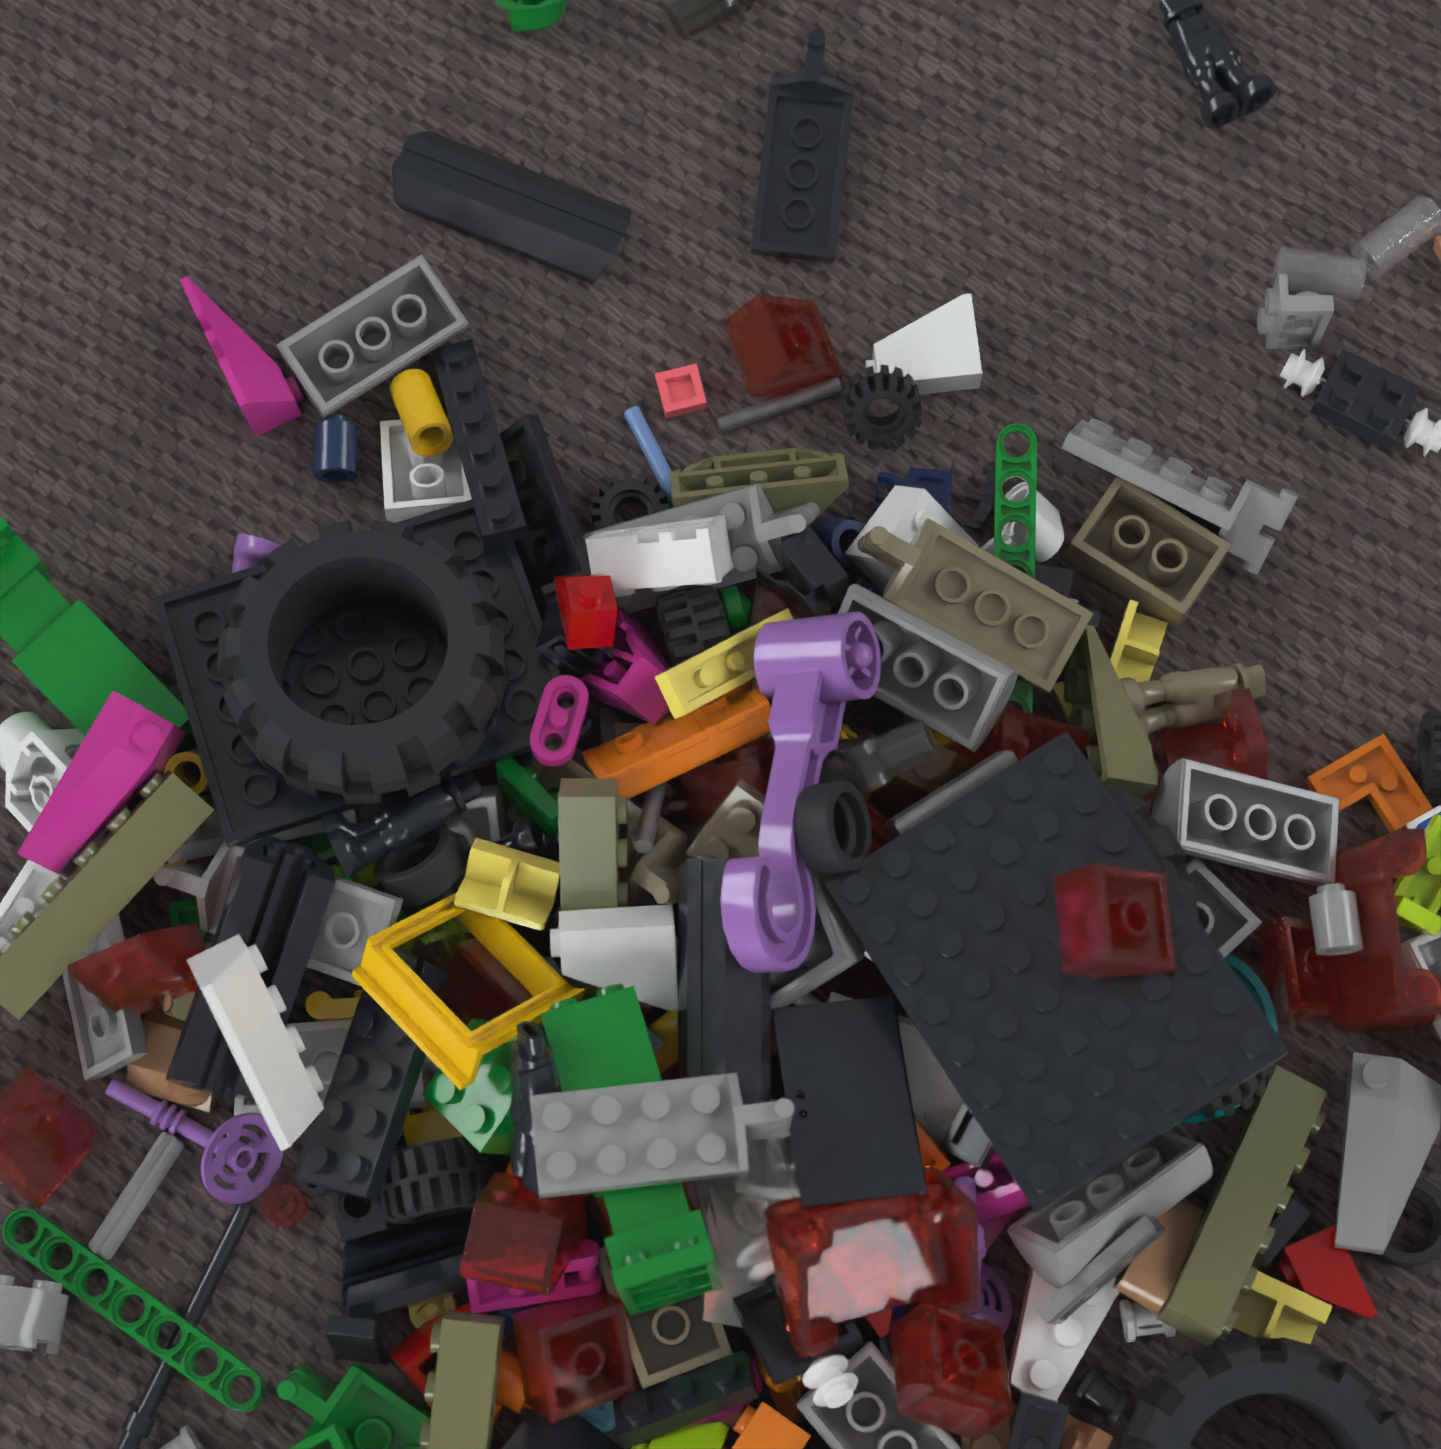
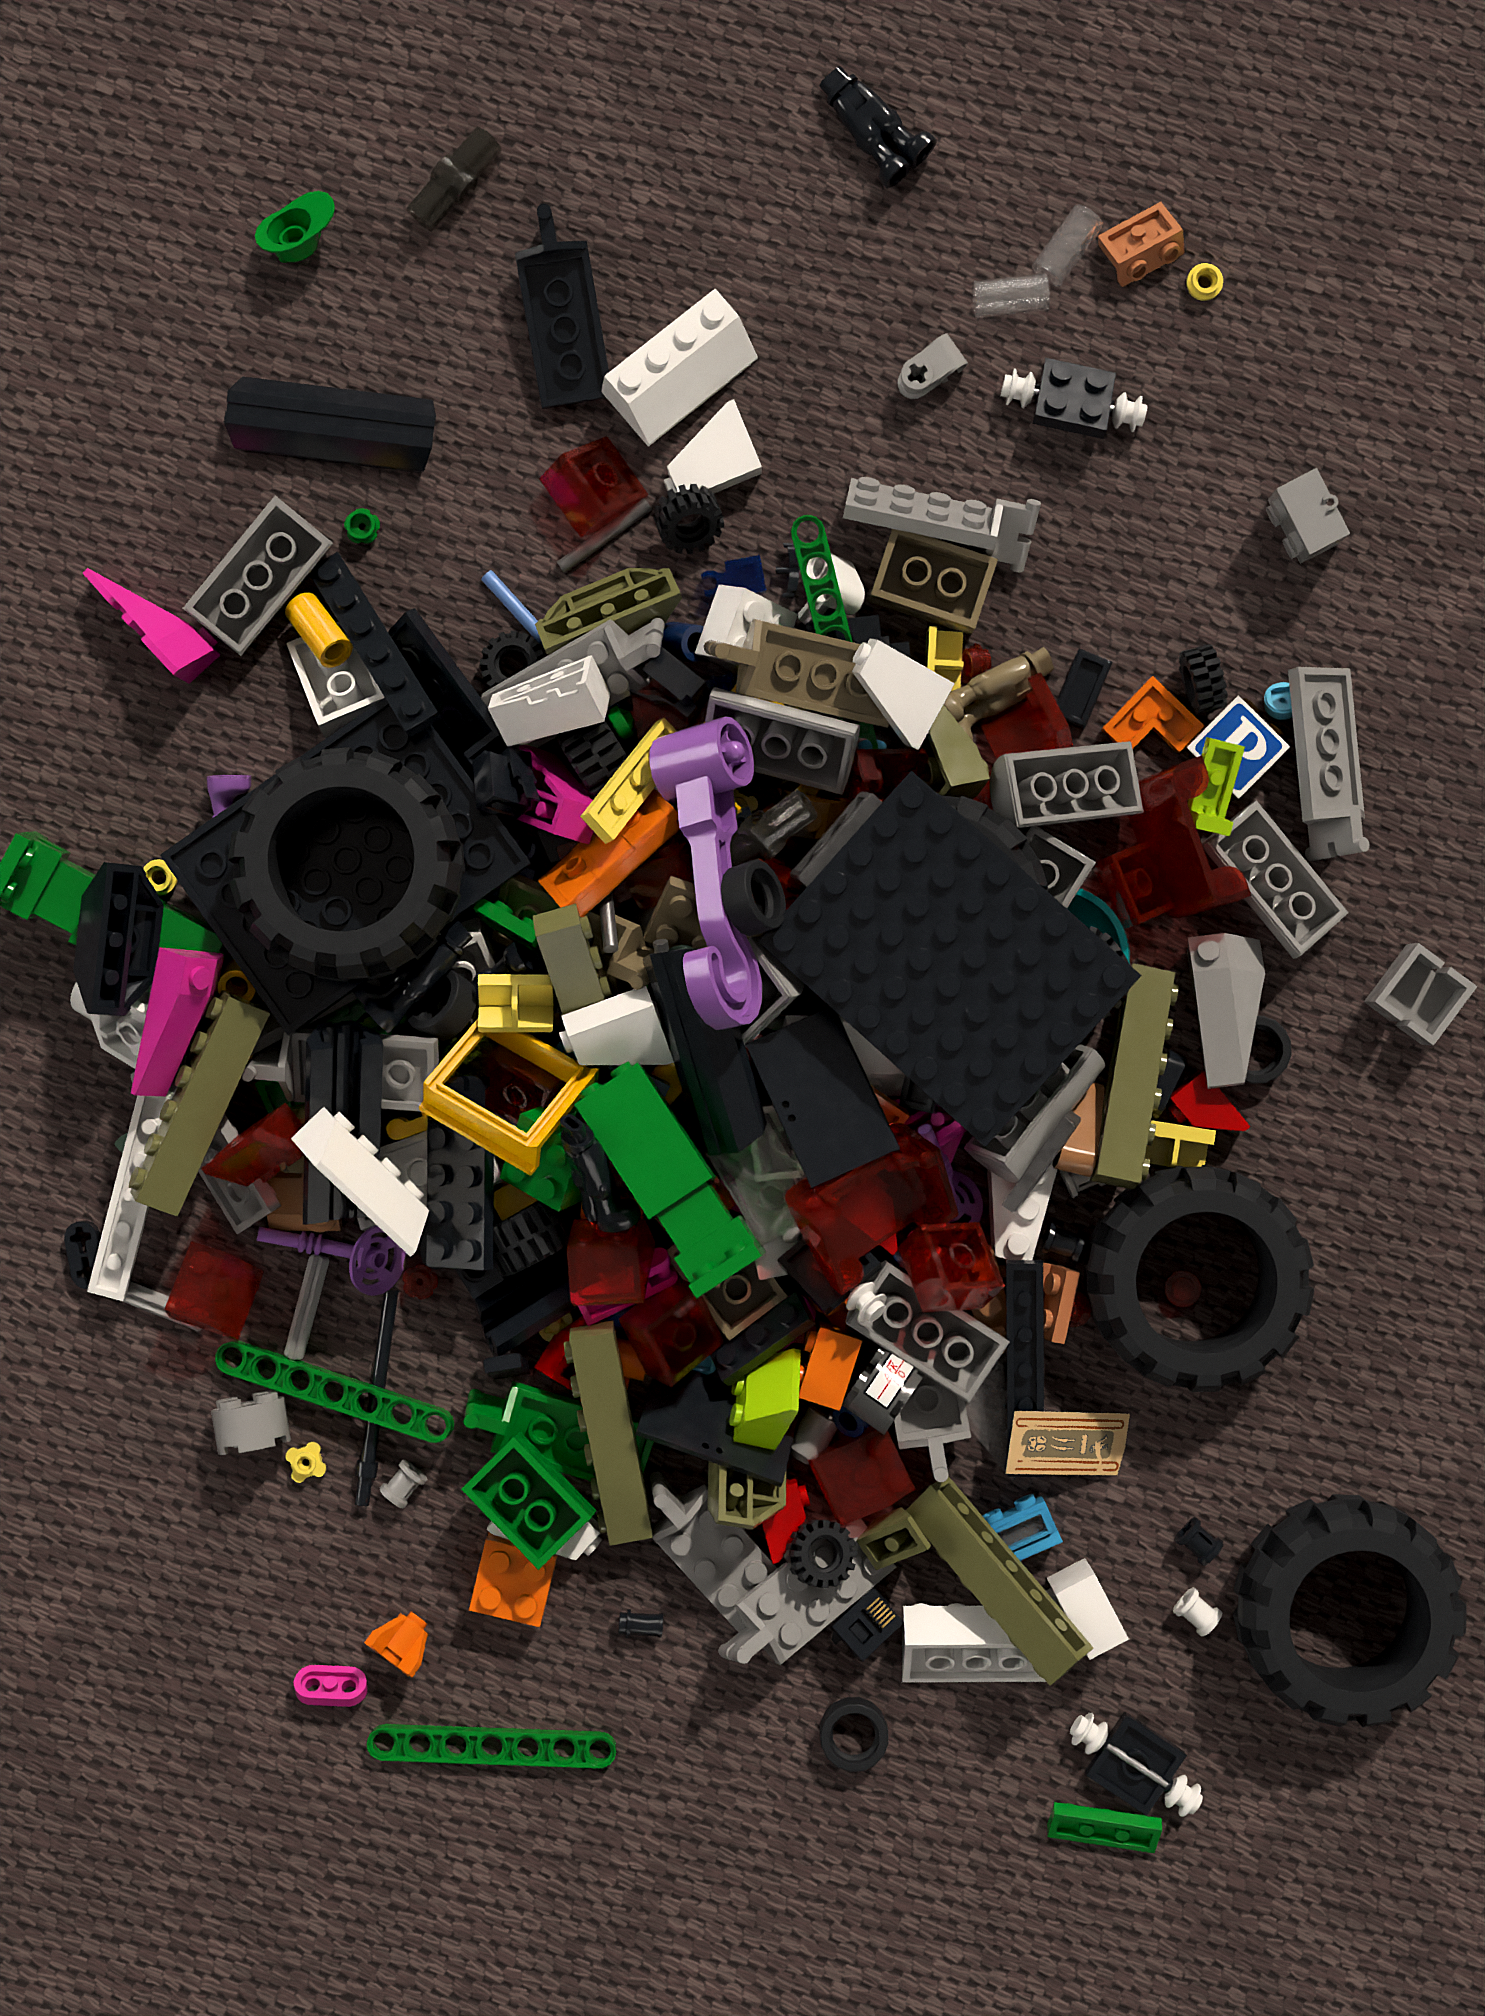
camera: 20 degrees left, 15 degrees up
dark blue brick [314,414,357,482] -> none
dark pink plate [530,675,589,766] -> none
light grey hinge [530,1073,794,1198] -> none
red slope [554,574,618,650] -> none
coral plate [655,364,707,419] -> none
clear red slope [1054,863,1176,978] -> none
light grey bracket [1257,273,1334,349] -> none
light grey brick [1308,883,1363,955] -> none
none -> black wedge [73,862,164,1016]
none -> light yellow plate [143,859,178,896]
none -> light yellow plate [285,1442,326,1483]
none -> green plate [344,508,380,544]
none -> white slope [601,289,758,447]
none -> white slope [852,638,955,750]
none -> light grey piece [898,333,968,399]
none -> clear red plate [962,643,991,678]
none -> black tile [1051,648,1113,730]

